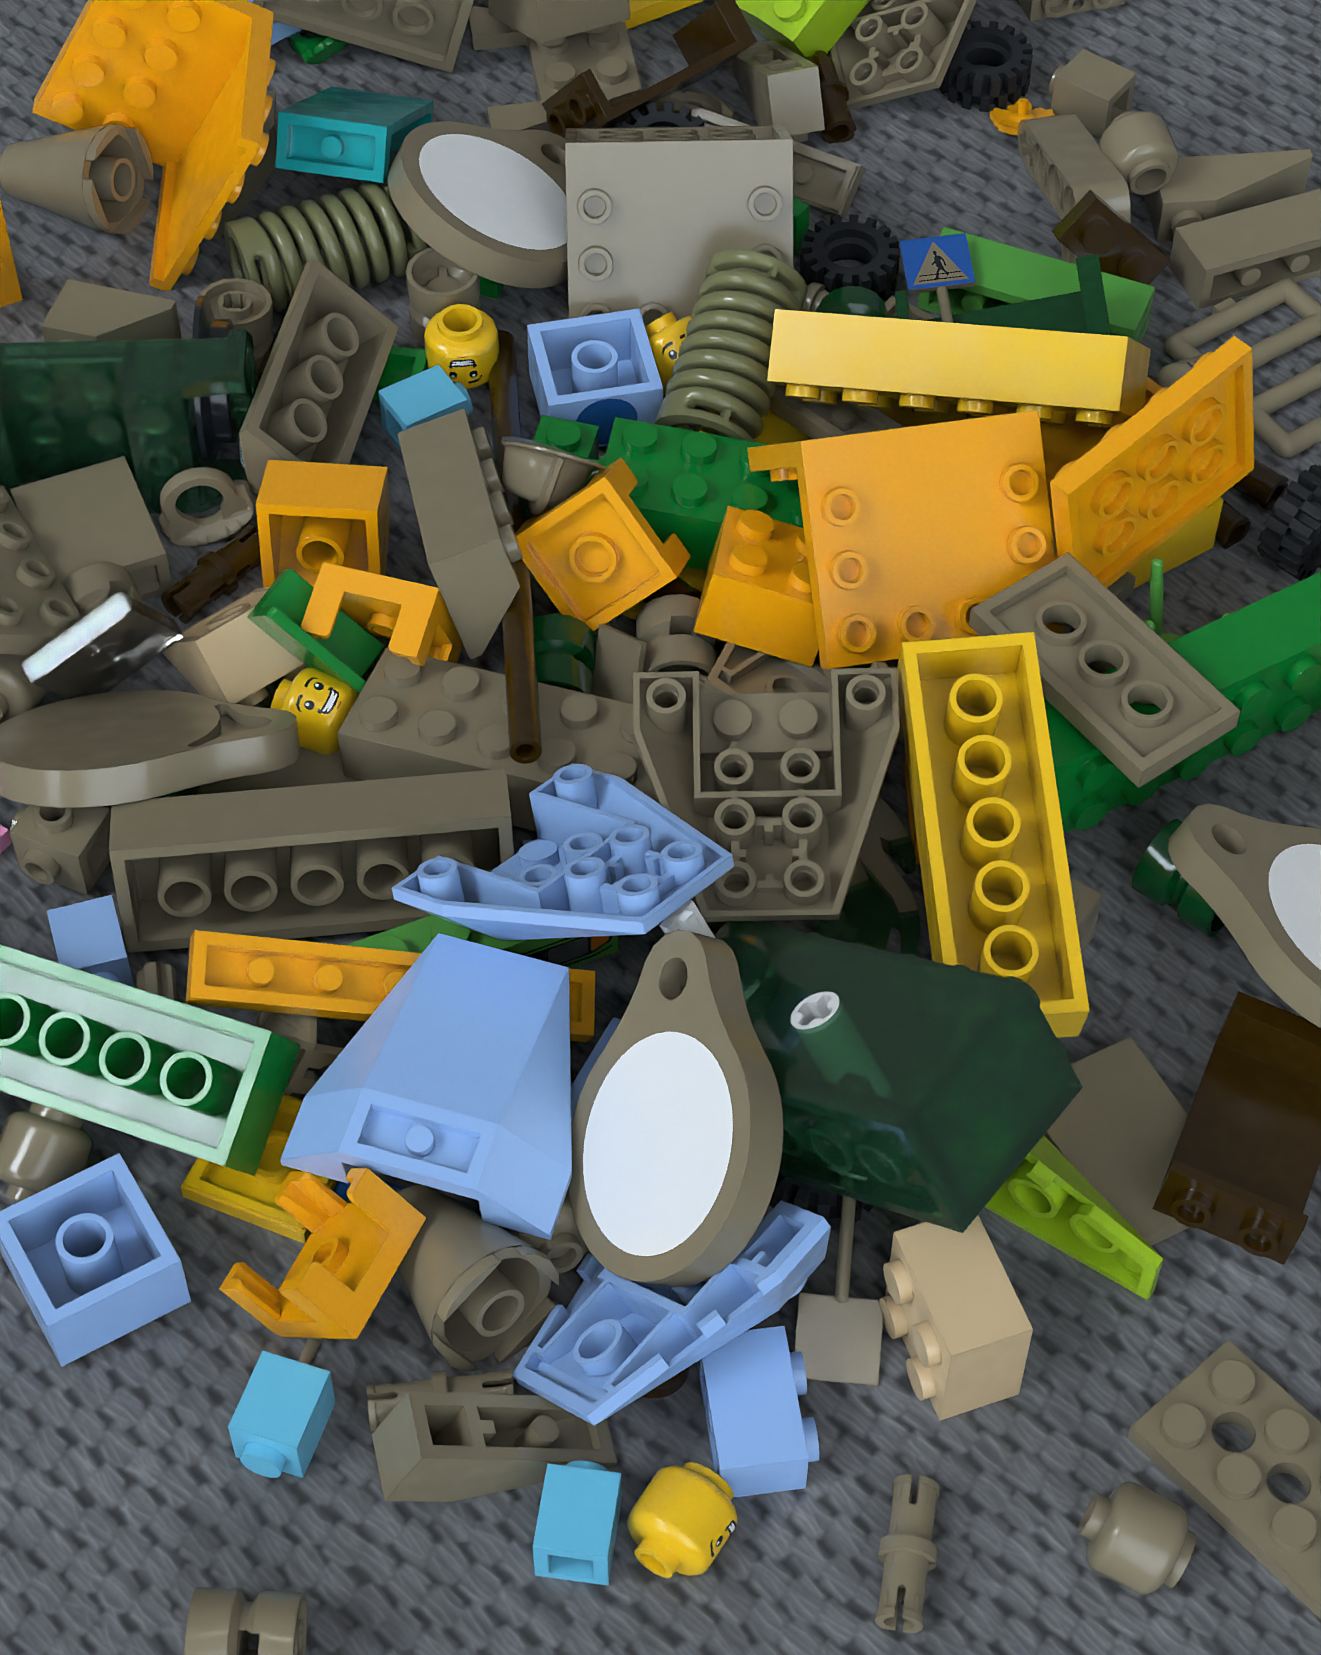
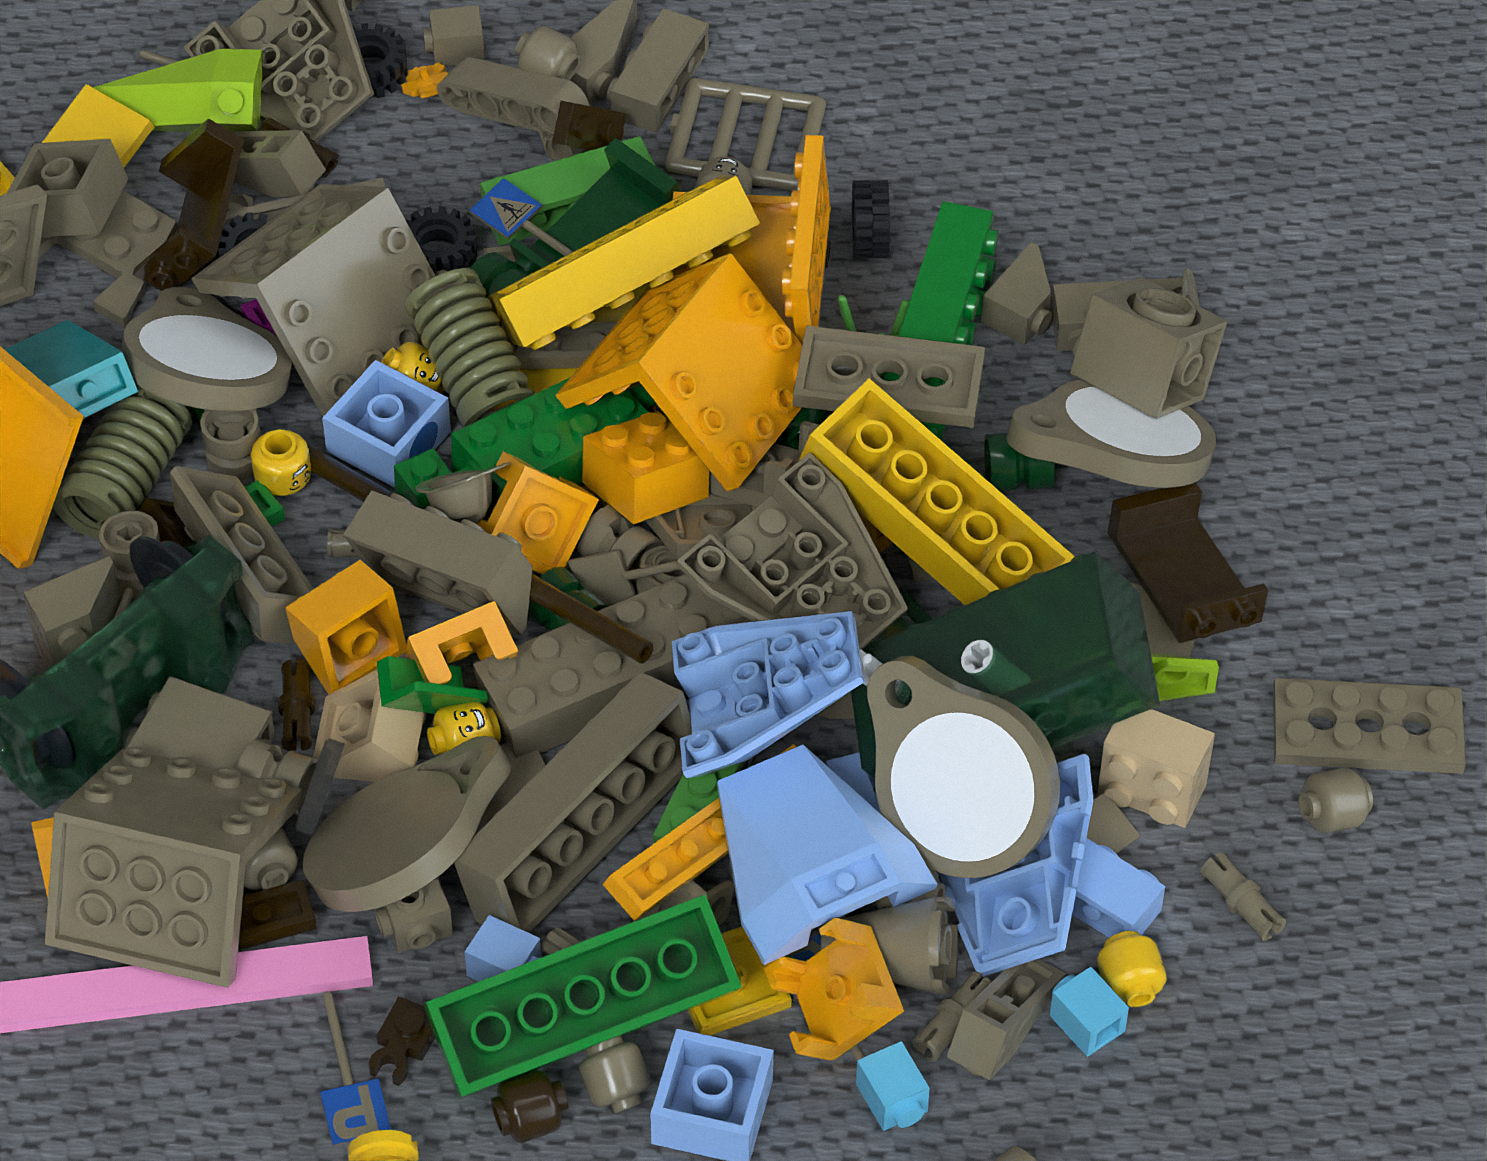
camera: 45 degrees left, 0 degrees up
dark tan piece [157,467,254,546] -> none
medium azure brick [378,365,473,453] -> none

